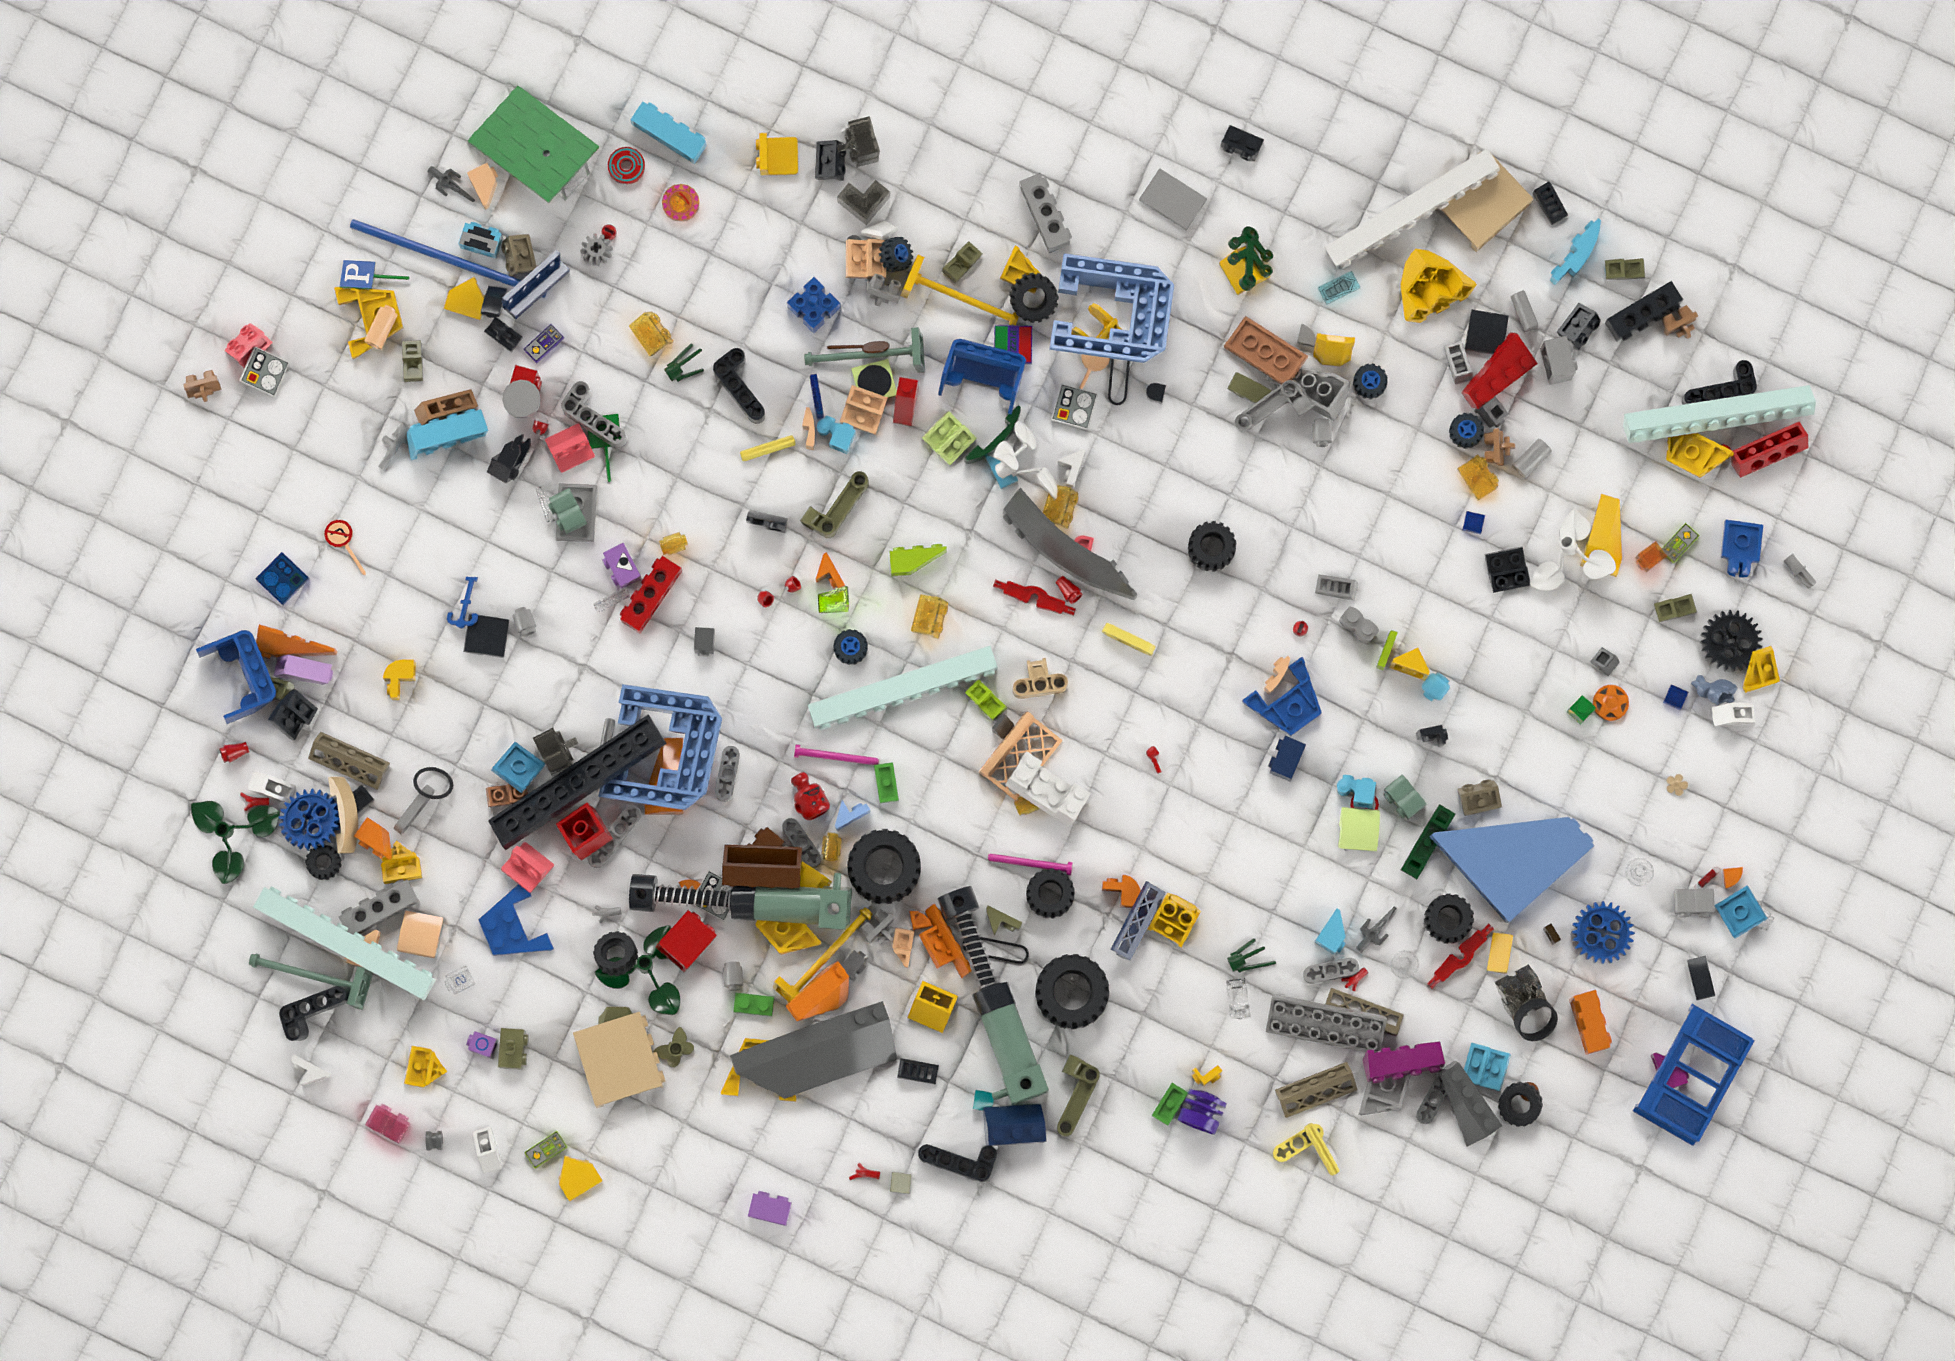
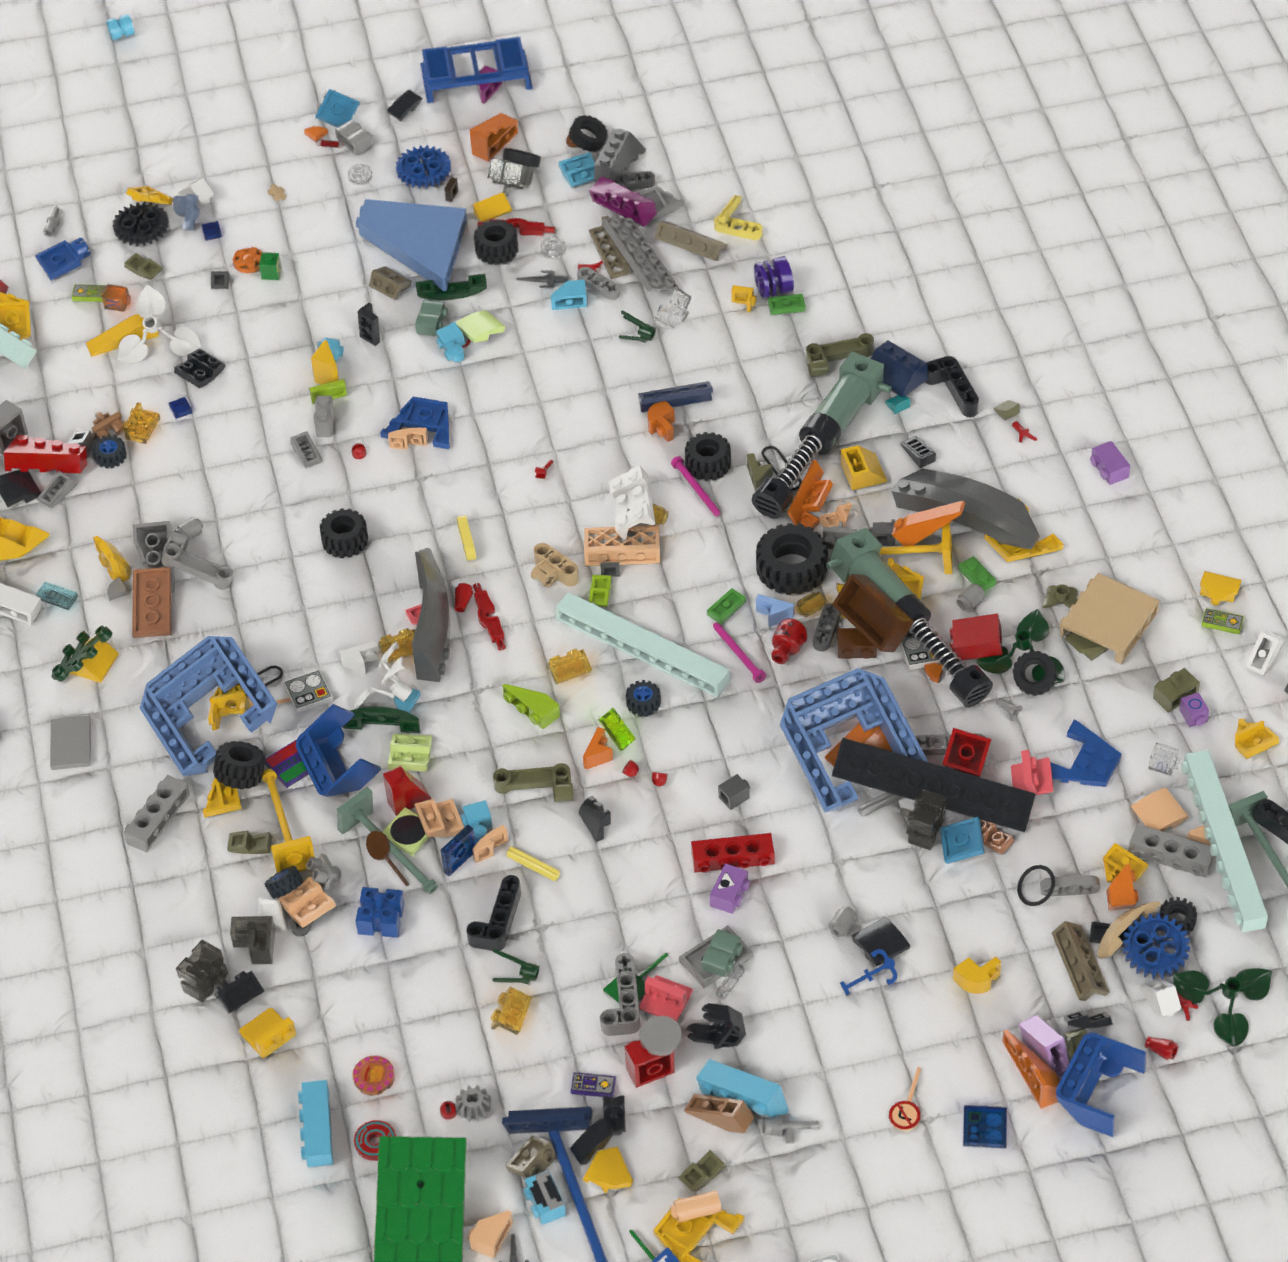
camera: 125 degrees left, 30 degrees down
clear axle [593,588,630,613] -> none
clear yellow brick [659,532,688,555] -> none
black tyre [1035,954,1109,1030] -> none
black tile [1146,383,1166,404] -> none
yellow slope [1148,893,1201,948] -> none
olive slope [1227,372,1272,404] -> none
dark blue piece [1268,735,1306,782] -> none
black wheel [1353,363,1388,399] -> none
light grey brick [1512,438,1552,479] -> none

